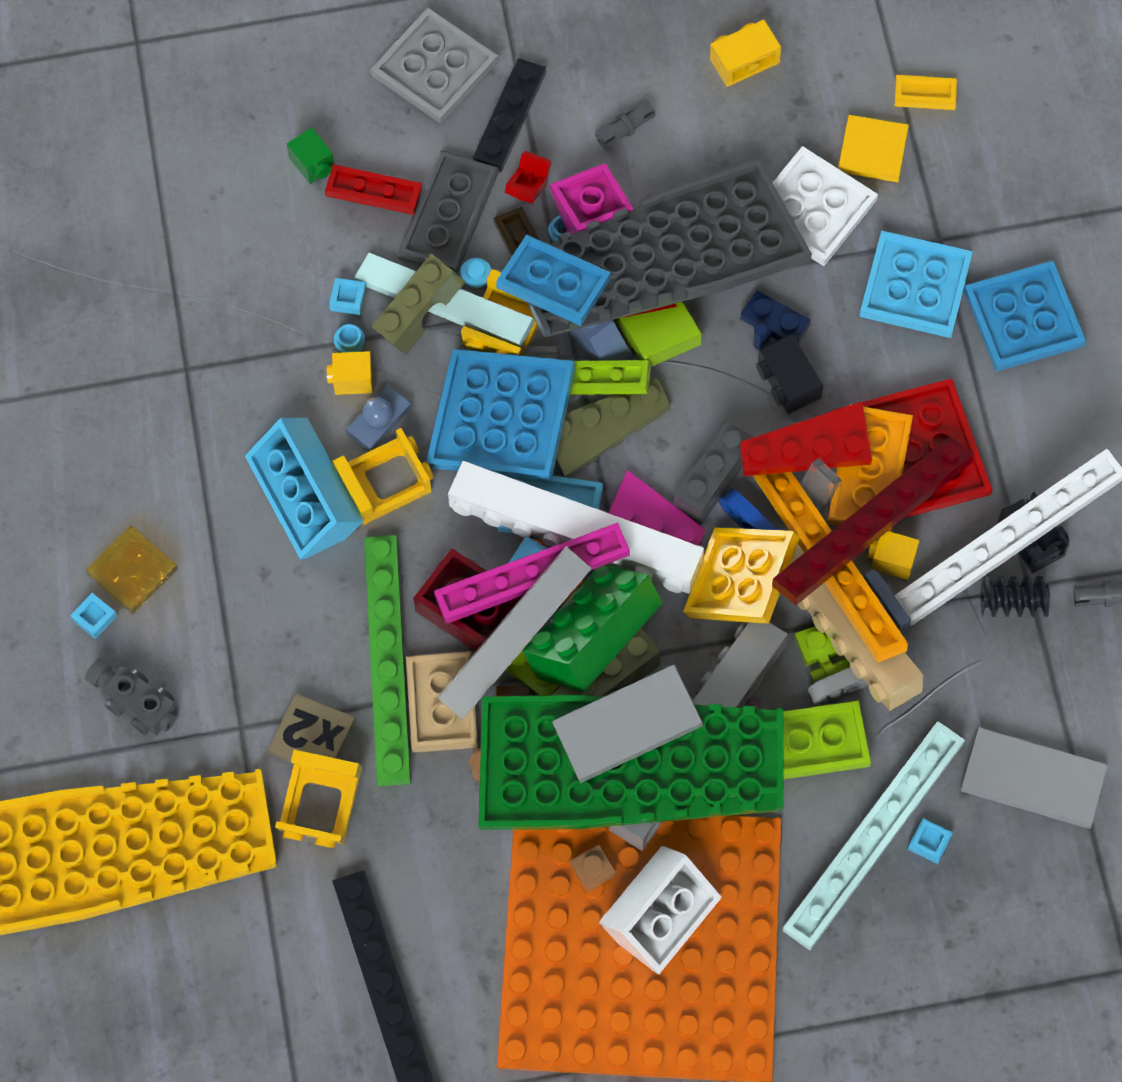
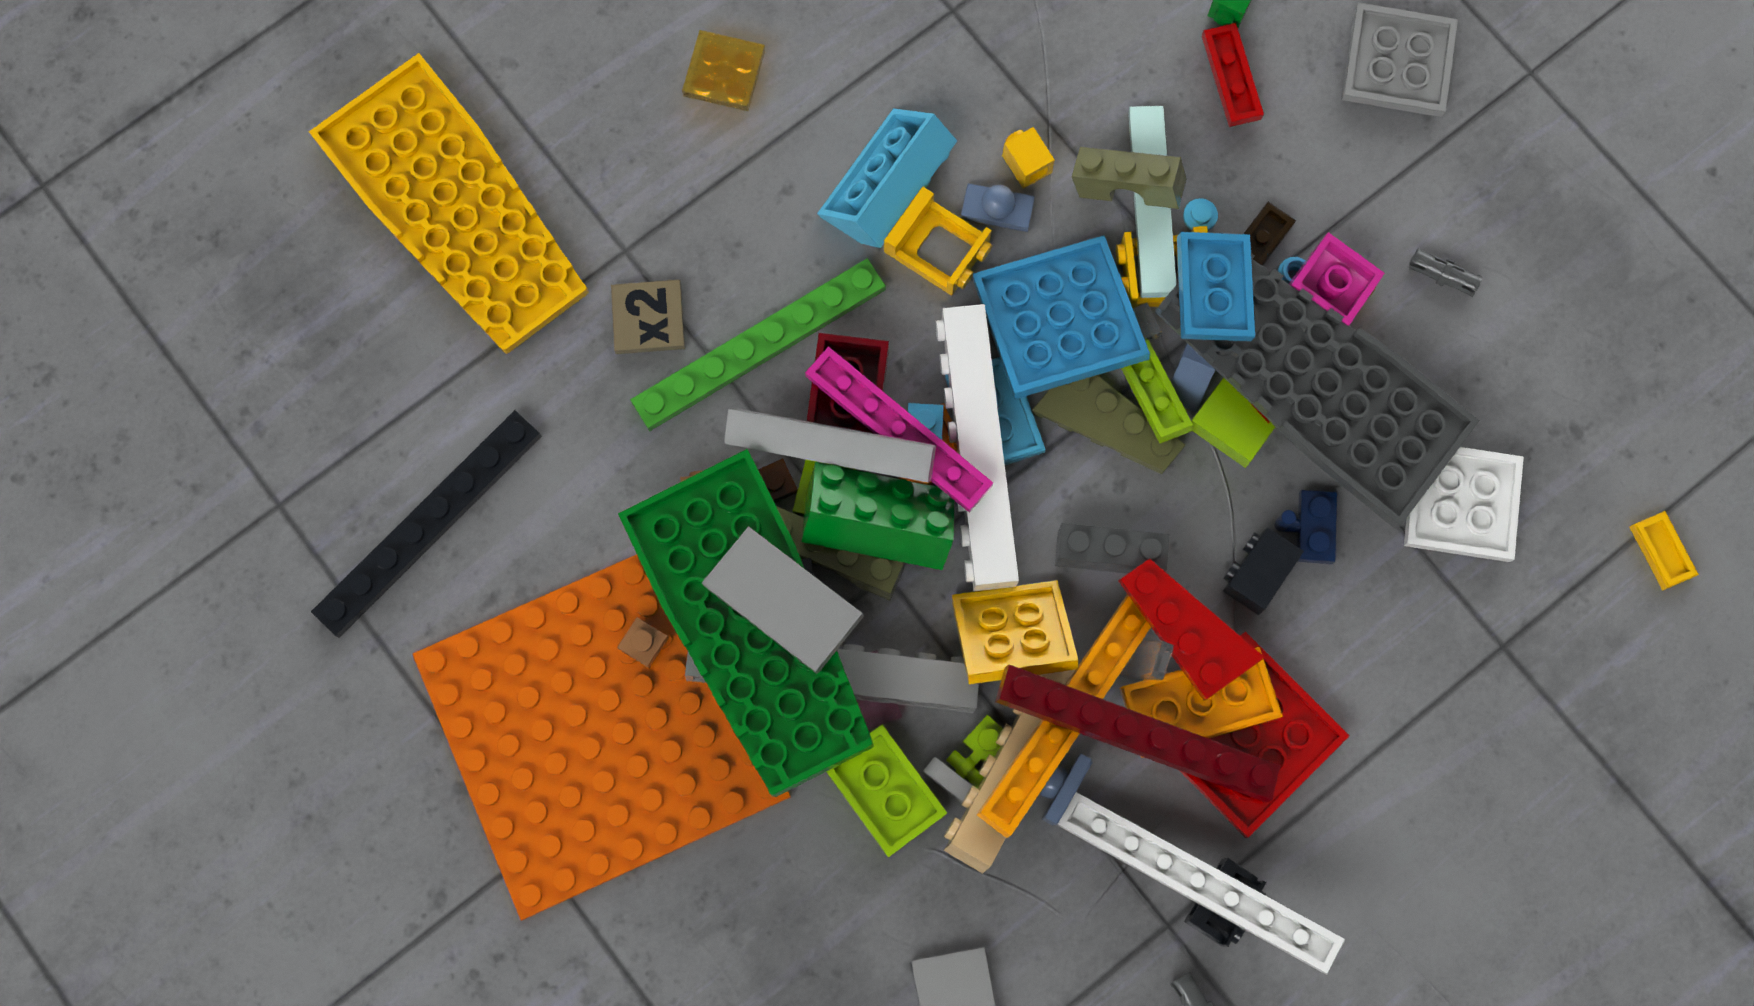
camera: 60 degrees right, 10 degrees up
medium azure plate [70,593,118,640] -> none
dark grey brick [85,659,177,736] -> none
yellow window [275,749,363,849] -> none
medium azure plate [329,278,367,315] -> none
medium azure plate [334,324,365,353] -> none
dark grey tile [398,150,499,274] -> none
tan tile [406,651,478,753] -> none
black plate [473,58,546,172] -> none
red bracket [505,151,551,204] -> none
white slope [599,846,722,974] -> none
dark pink wing [609,470,705,546] -> none
yellow brick [710,19,781,87] -> none
blue beam [719,488,778,530] -> none
light aqua plate [783,721,965,950] -> none
yellow tile [838,115,909,183] -> none
medium azure plate [859,230,973,338] -> none
yellow brick [868,531,920,581] -> none
medium azure tile [908,818,953,864] -> none
dark azure plate [964,261,1086,372] -> none
black piece [980,576,1050,617] -> none

